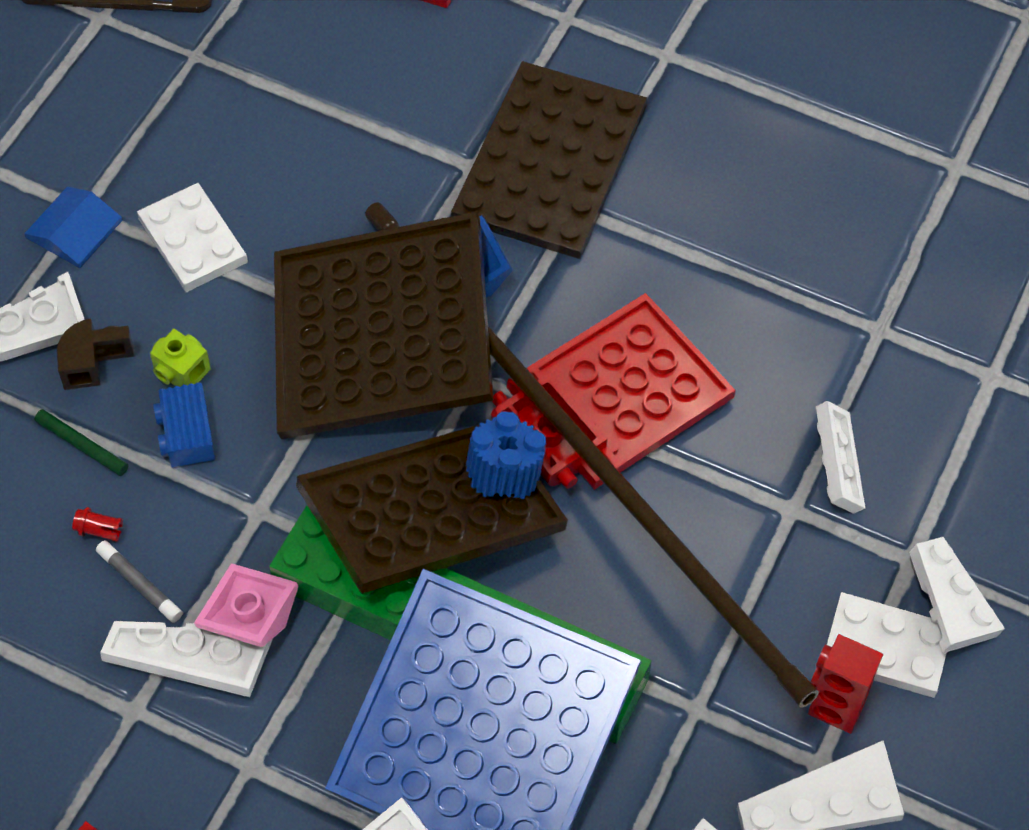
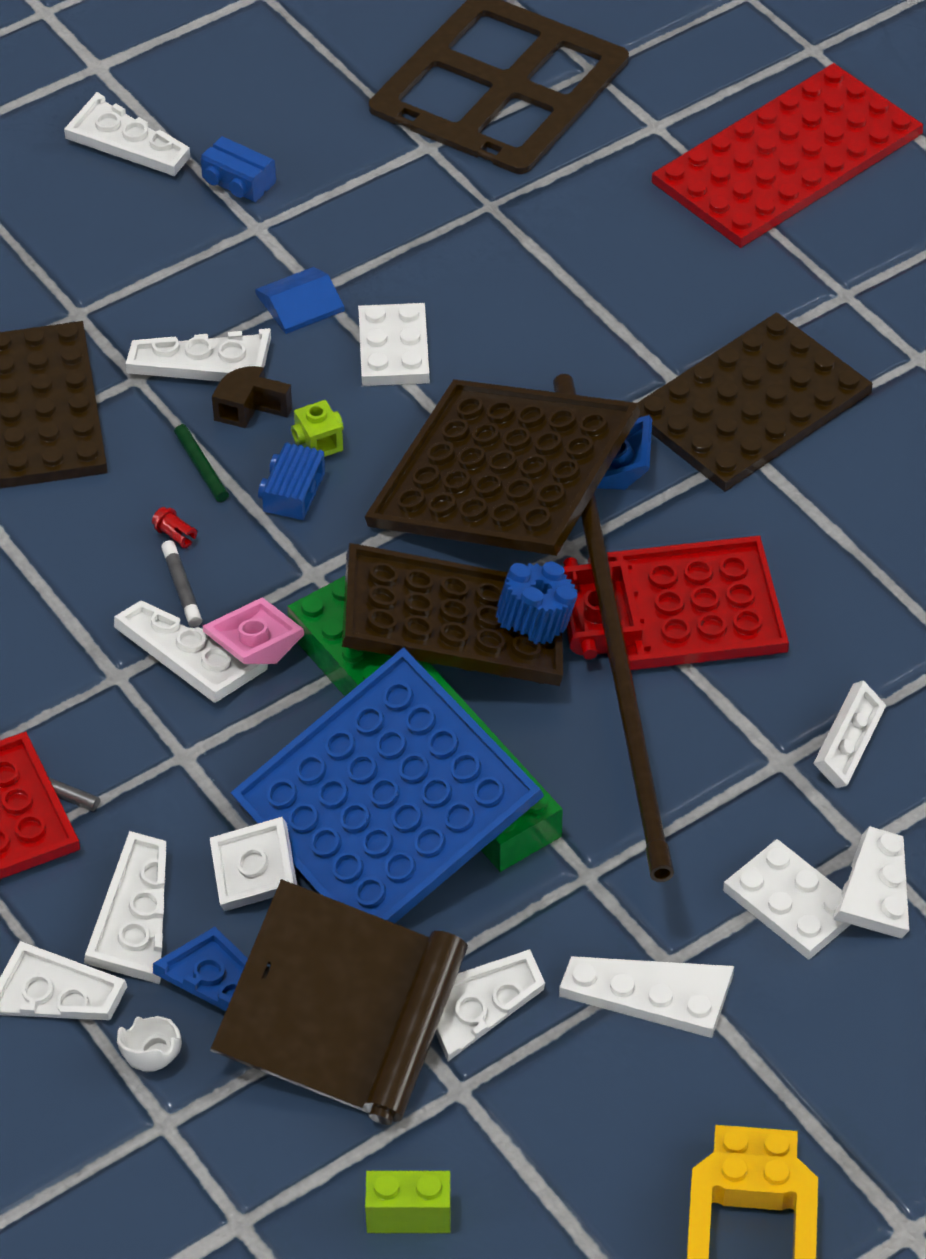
camera: 30 degrees right, 10 degrees down
red brick [808,634,883,734] -> none

